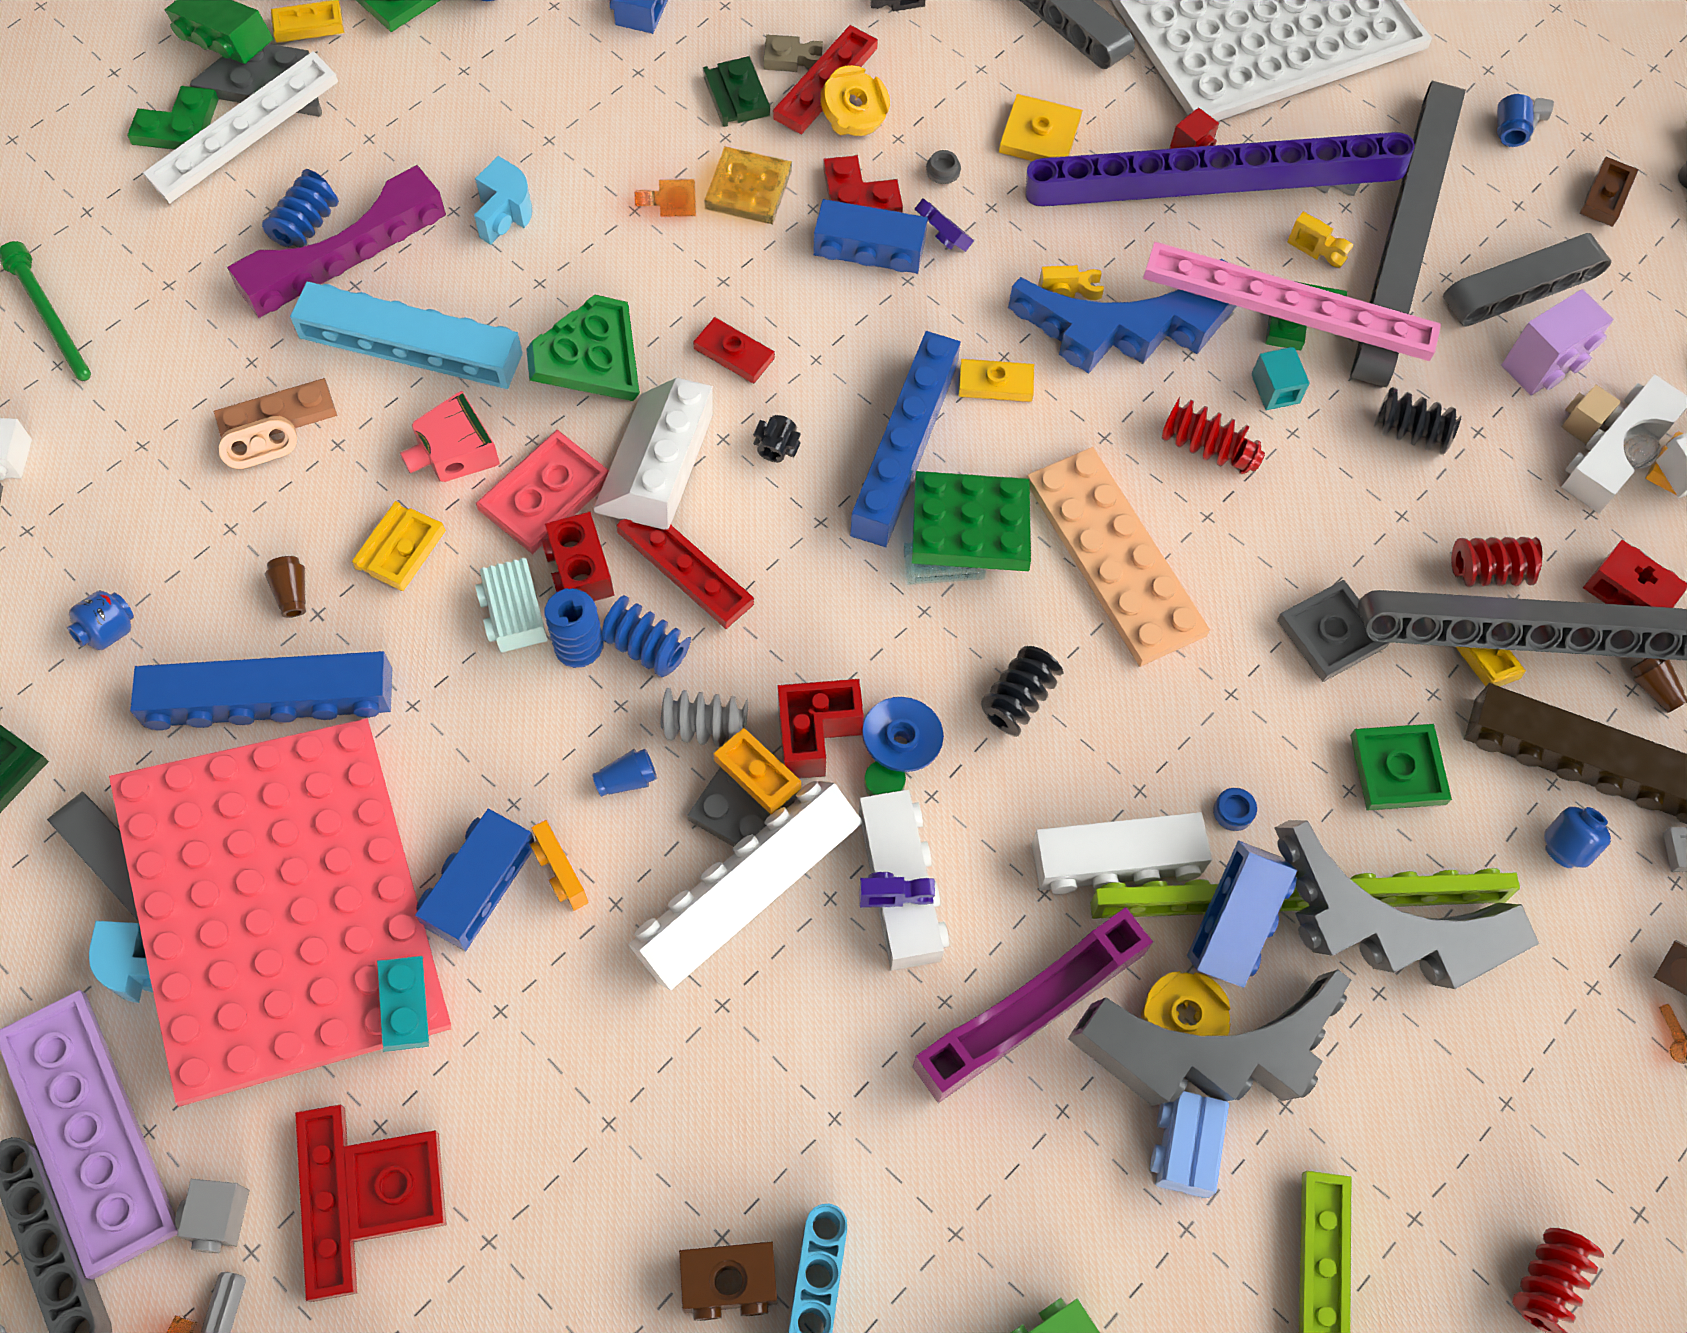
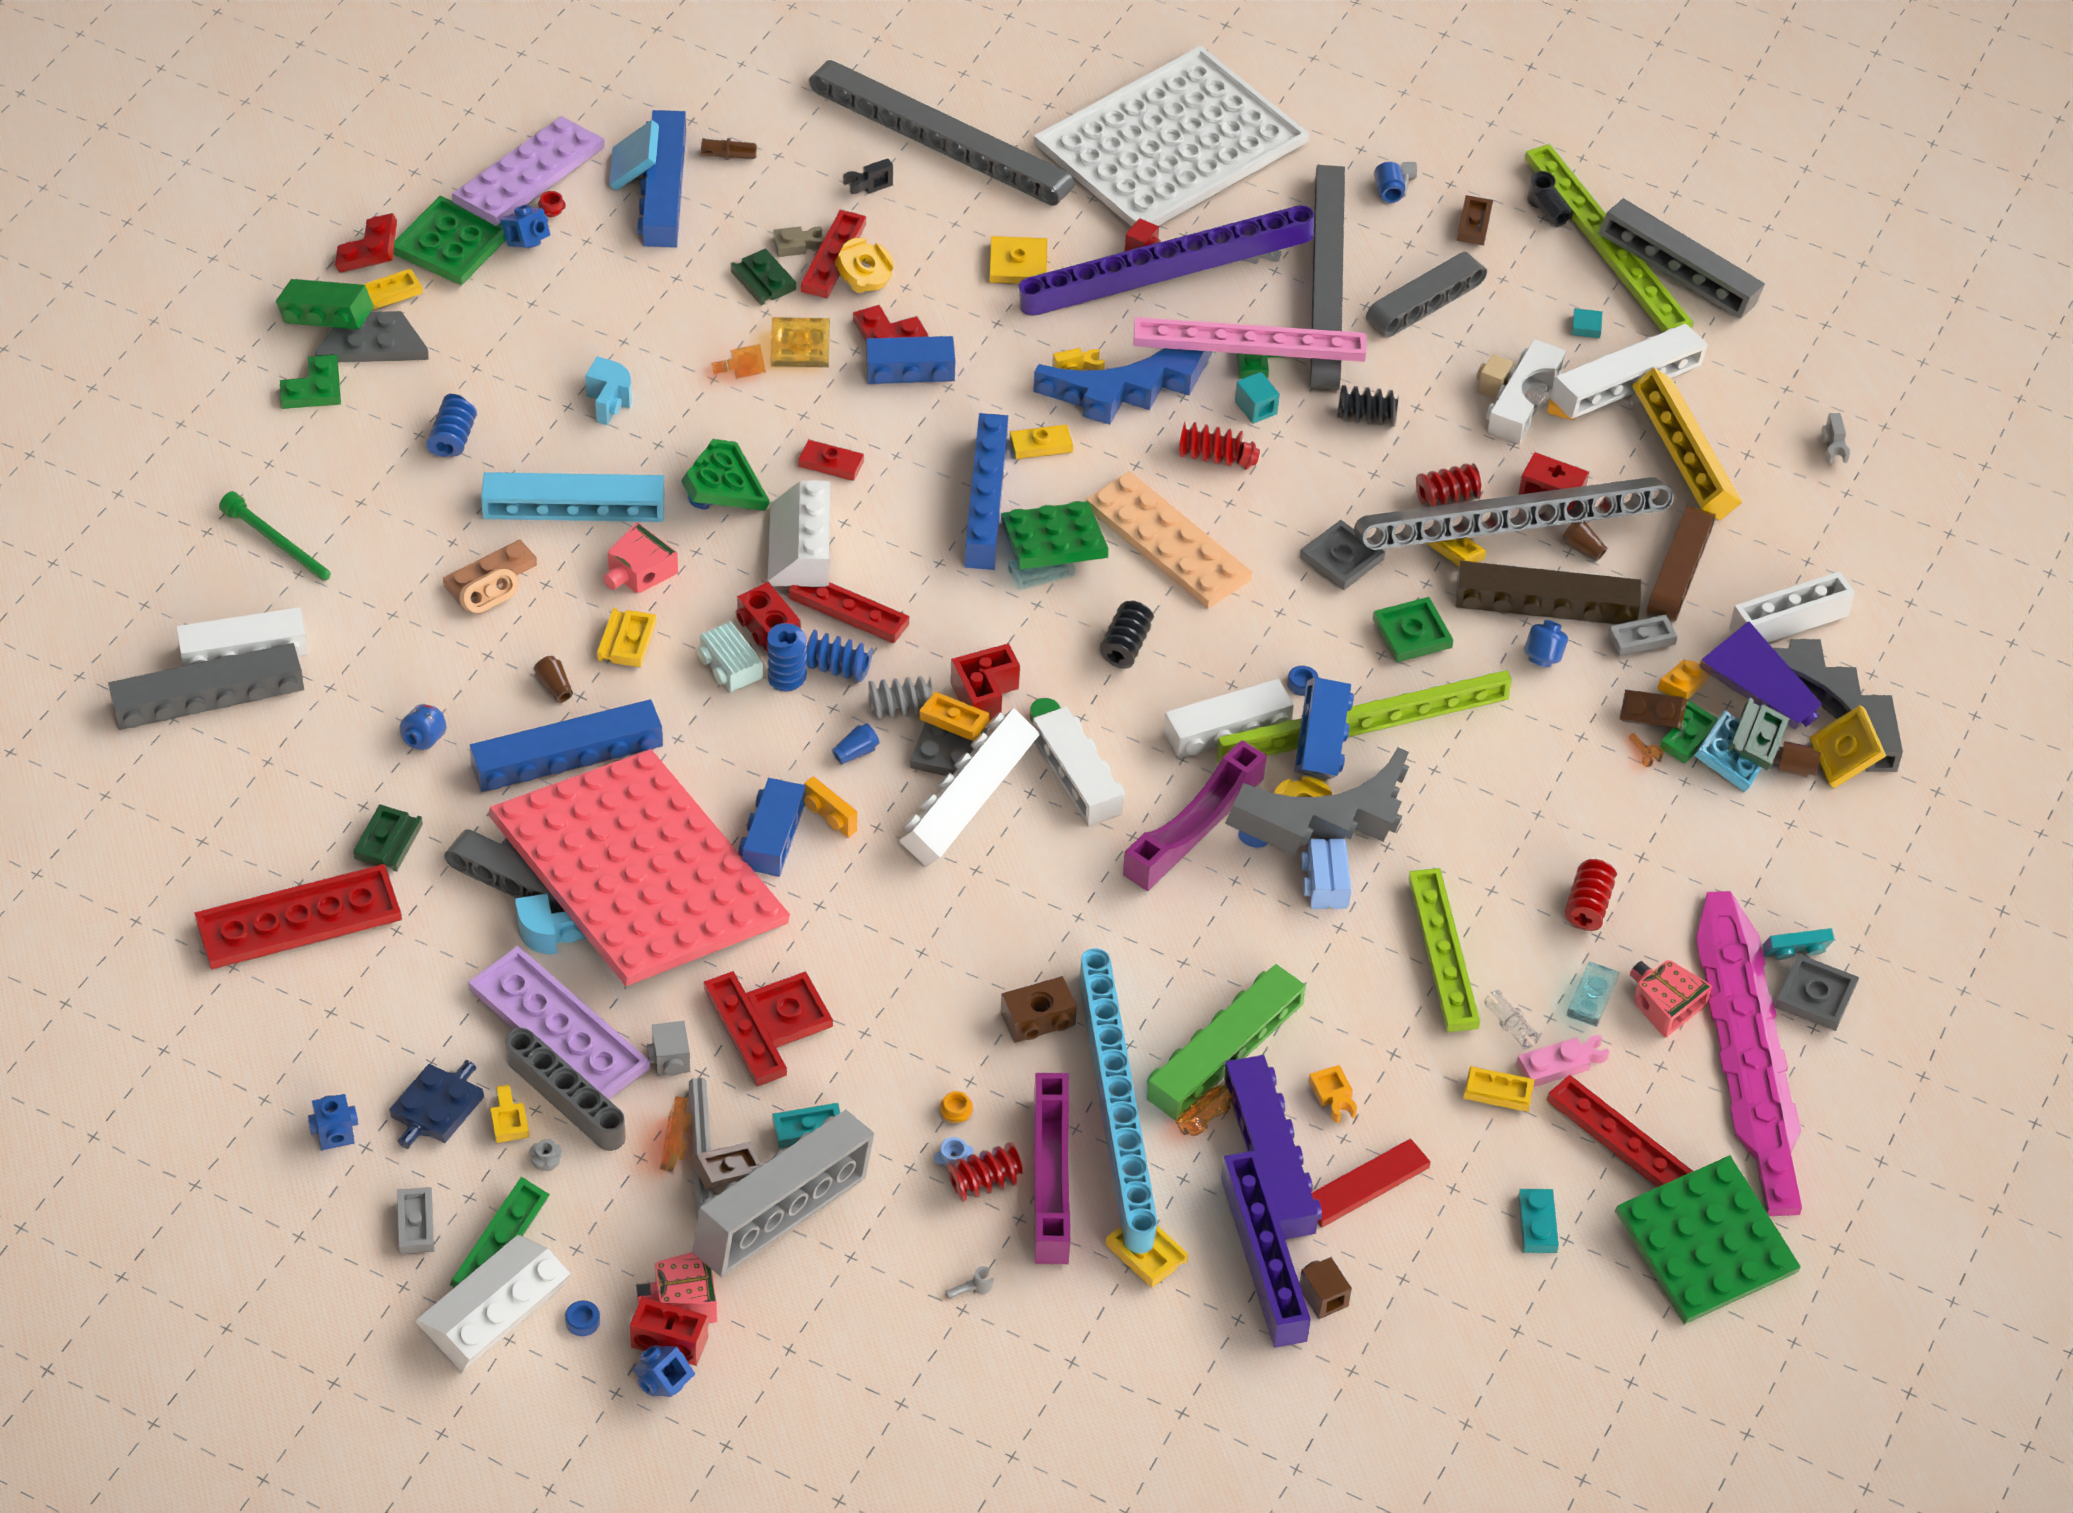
camera: 15 degrees left, 15 degrees down
white plate [143,51,338,204] -> none
magenta arch [227,165,446,318] -> none
teal plate [377,956,429,1052] -> none
coral tile [476,430,609,555] -> none
black gear [753,415,801,463] -> none
dark purple plate [859,872,935,908] -> none
blue dish [862,697,944,772] -> none
dark purple plate [914,198,974,252] -> none
dark grey plate [926,150,961,184] -> none
arch [1274,820,1539,989] -> none
yellow plate [1287,211,1354,268] -> none
lavender brick [1501,289,1614,395] -> none

